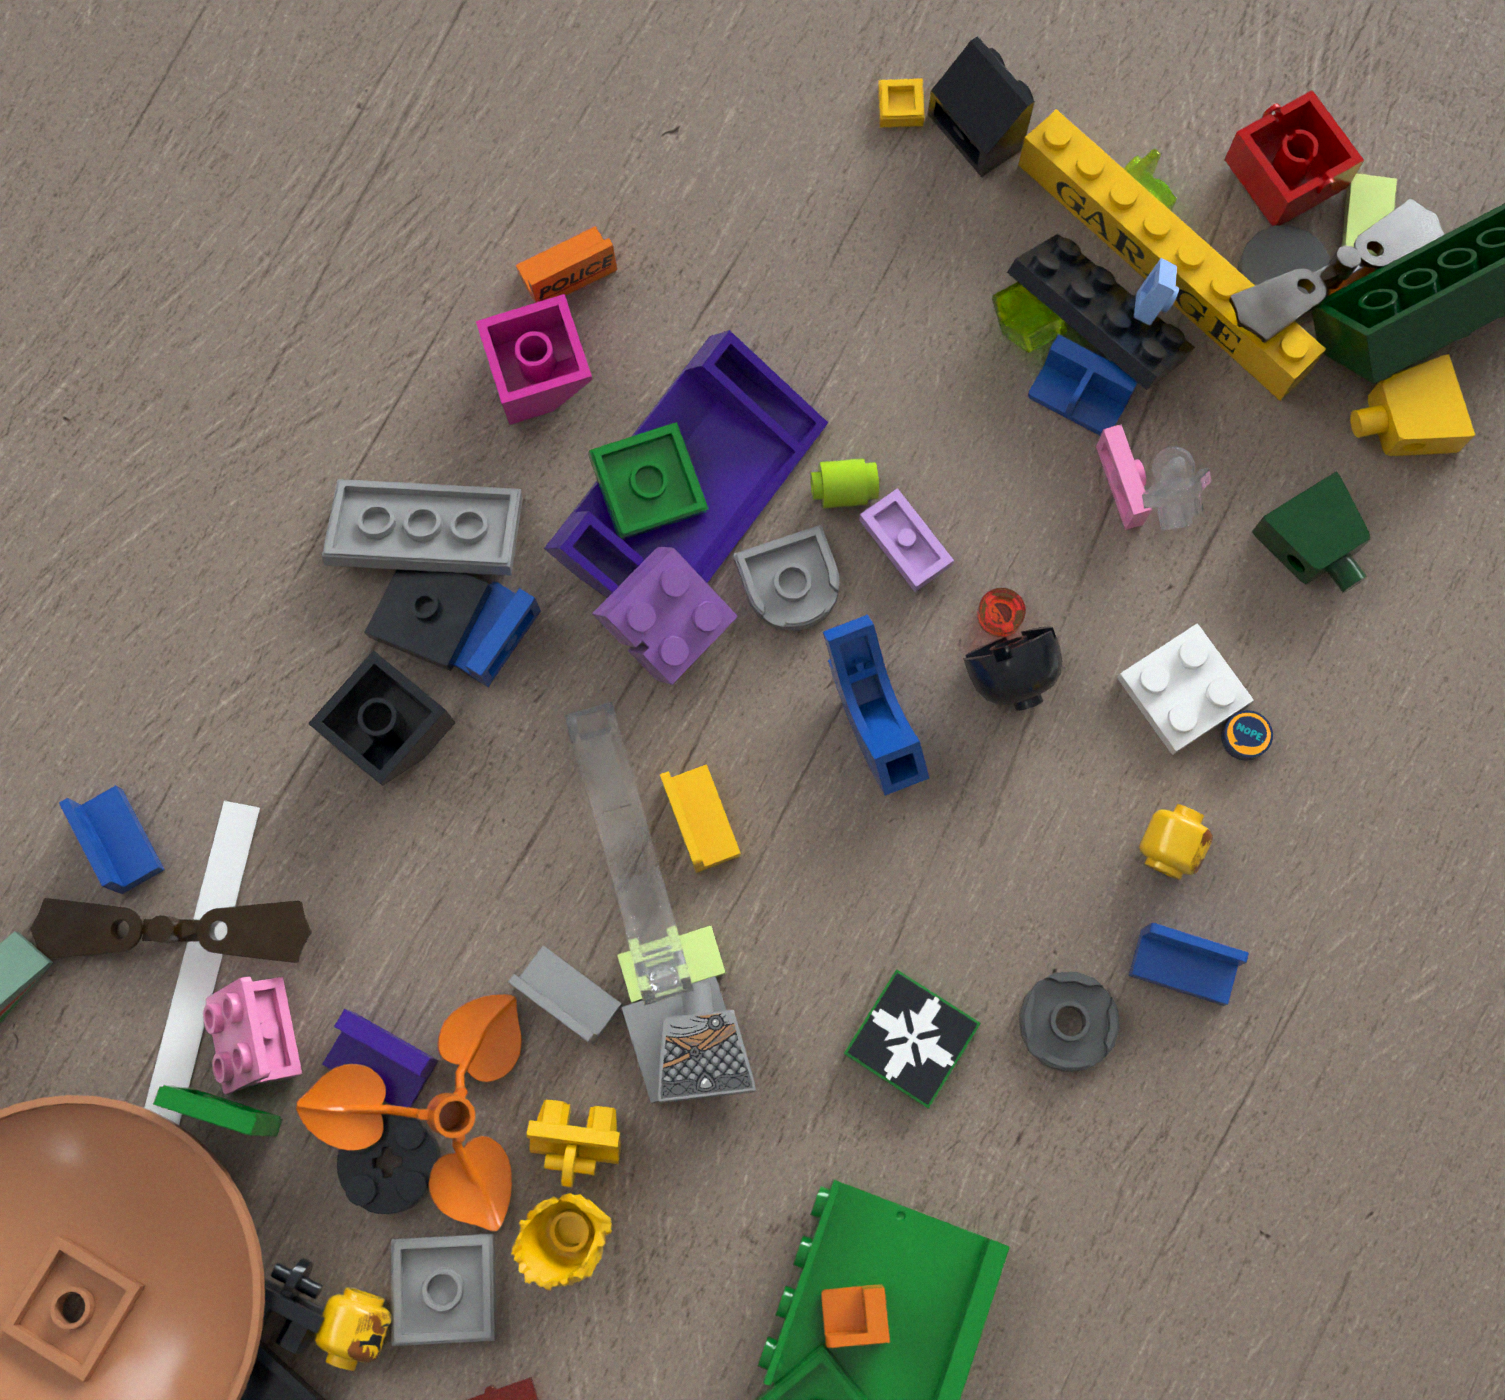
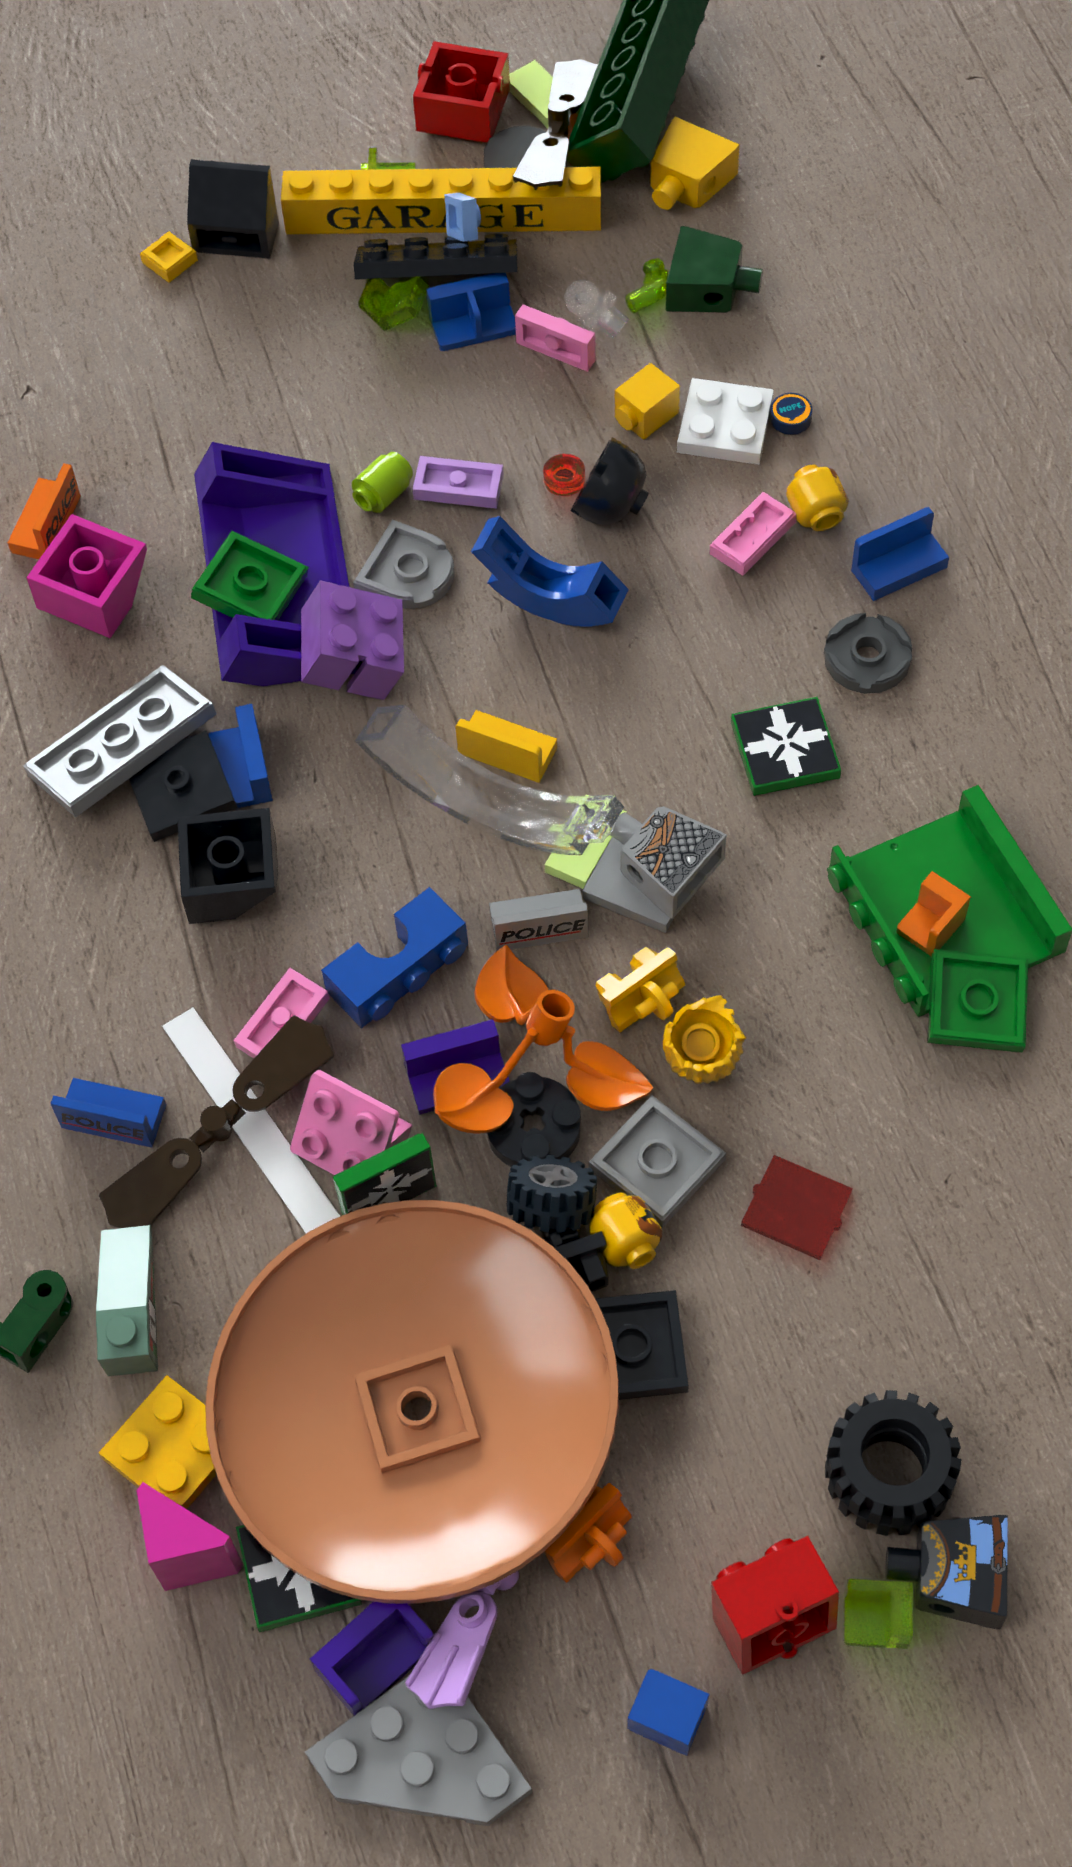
camera: 45 degrees left, 15 degrees down
none -> bright pink plate [233,968,330,1058]
none -> blue arch [321,887,468,1029]
none -> black wheel [506,1155,597,1232]
none -> yellow brick [615,362,680,440]
none -> clear neon green arm [625,258,669,313]
none -> bright pink plate [709,492,796,576]

